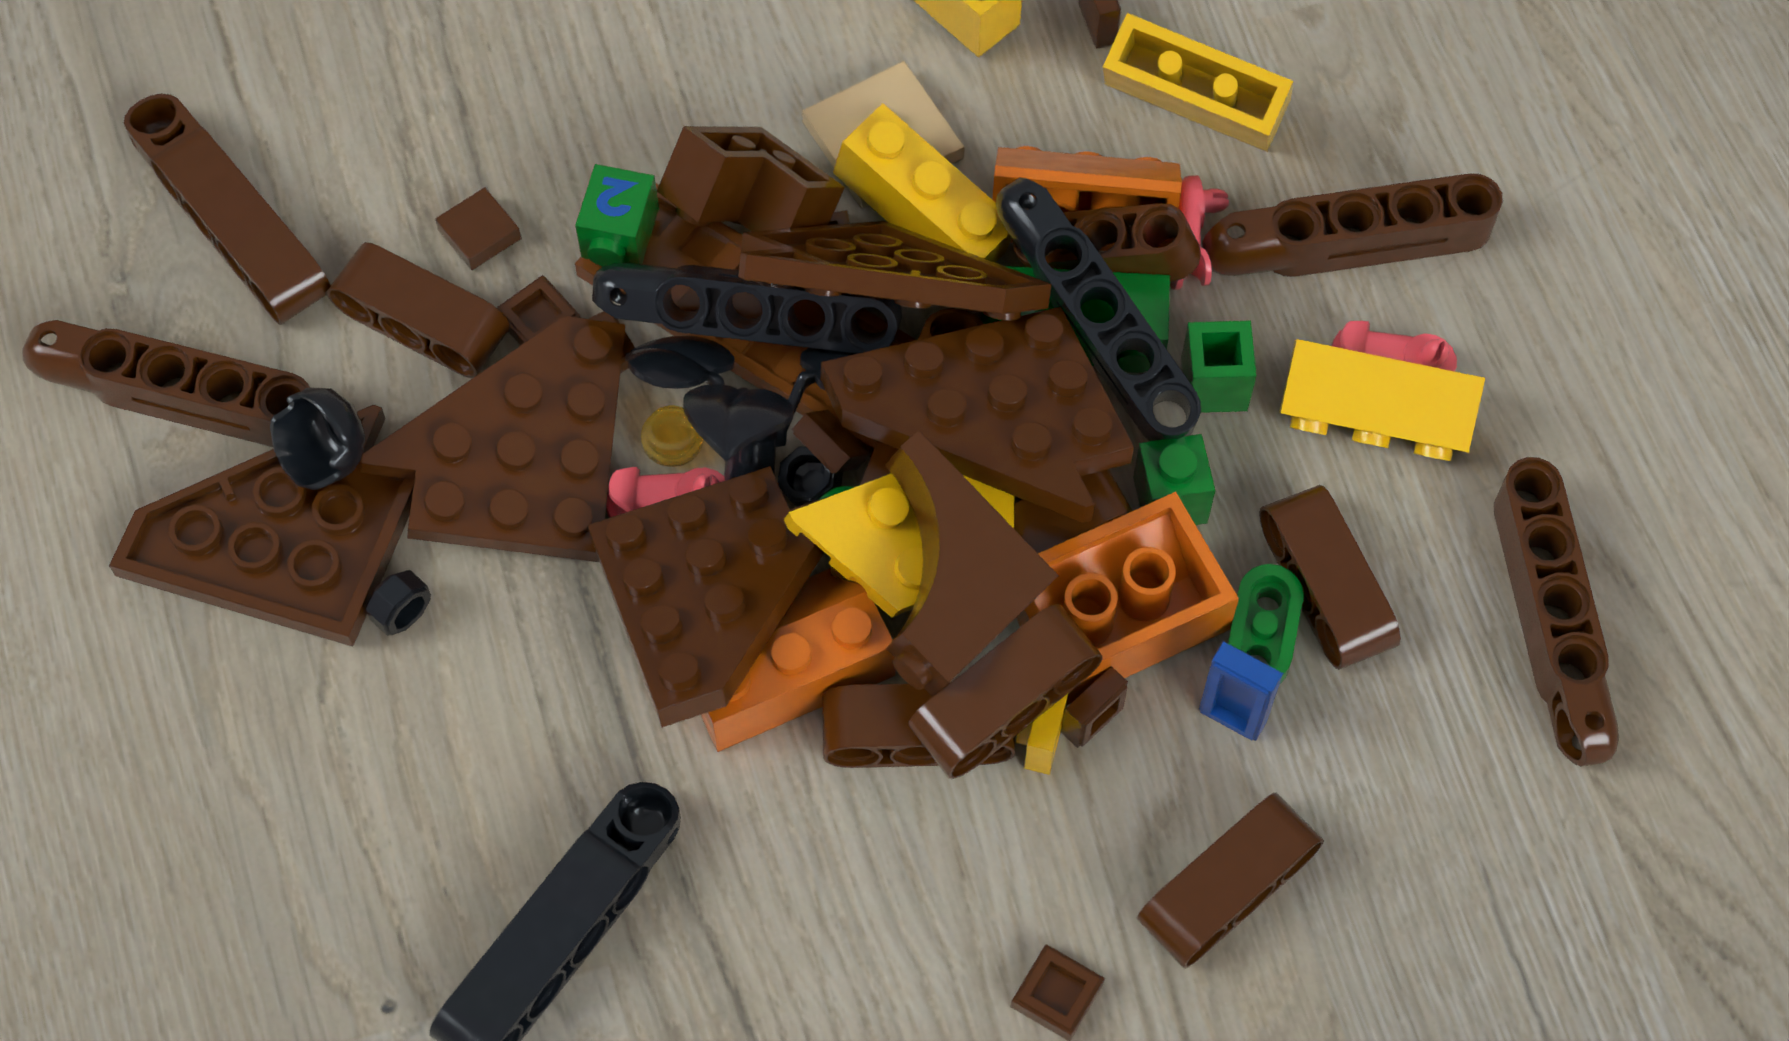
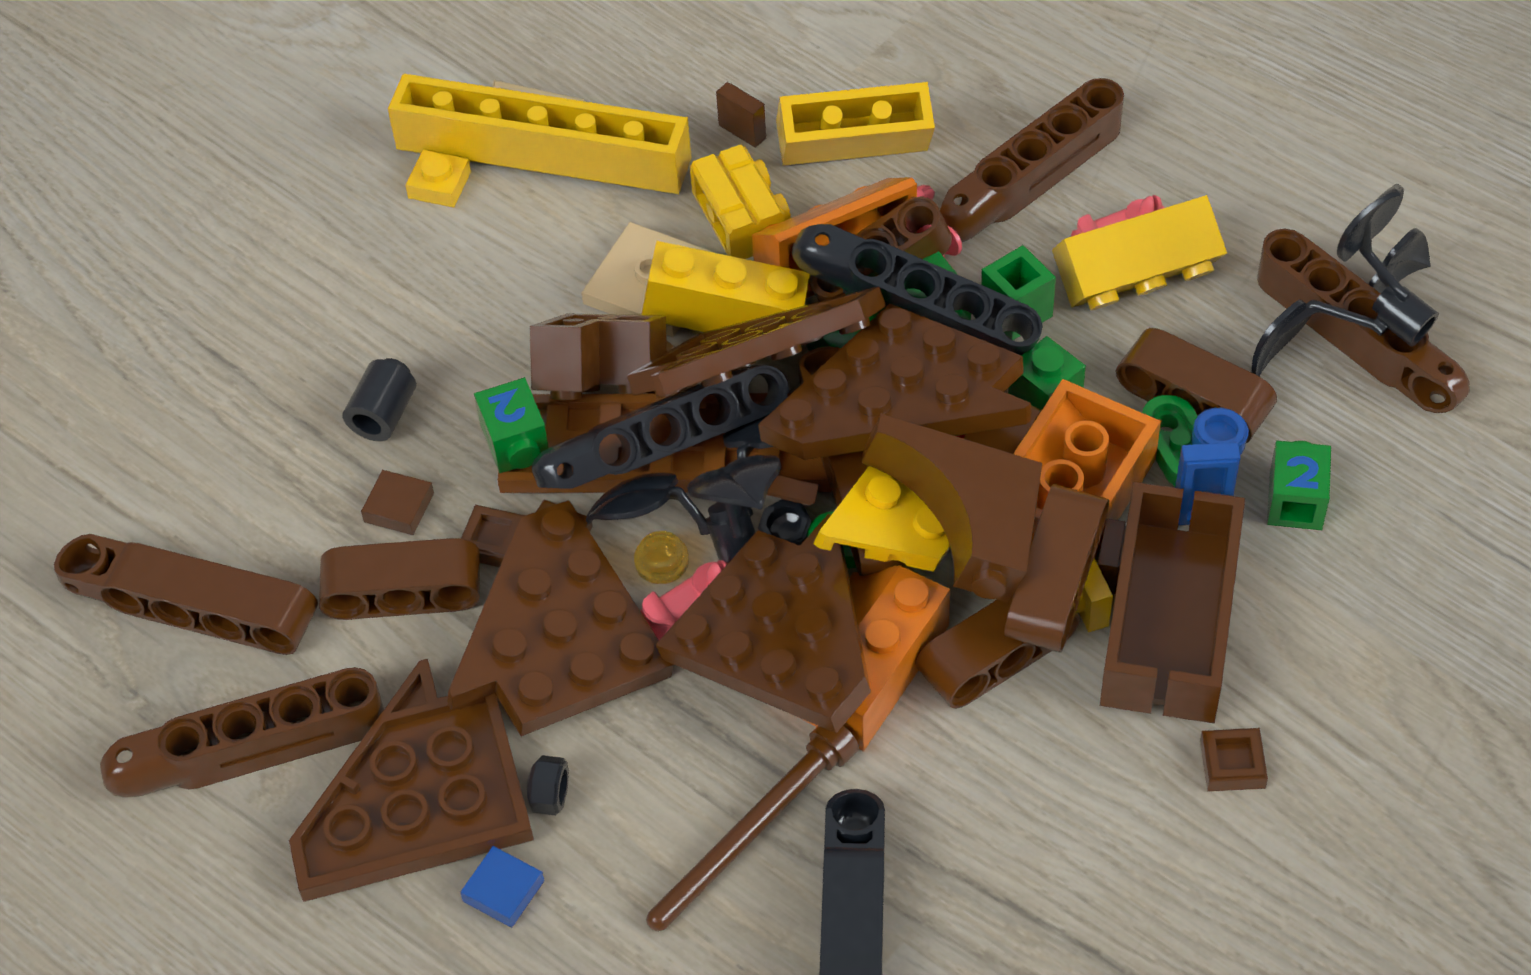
camera: 30 degrees left, 10 degrees down
black hair [270,387,365,490] -> none
reddish brown beam [1137,792,1324,969] -> none
none -> black brick [342,358,417,441]
none -> blue tile [460,846,544,928]
none -> reddish brown piece [646,725,859,931]
none -> yellow brick [690,144,791,259]
none -> reddish brown piece [1099,482,1245,724]
none -> blue tile [1191,408,1248,455]
none -> black plant [1251,184,1439,377]
none -> green brick [1267,440,1331,531]

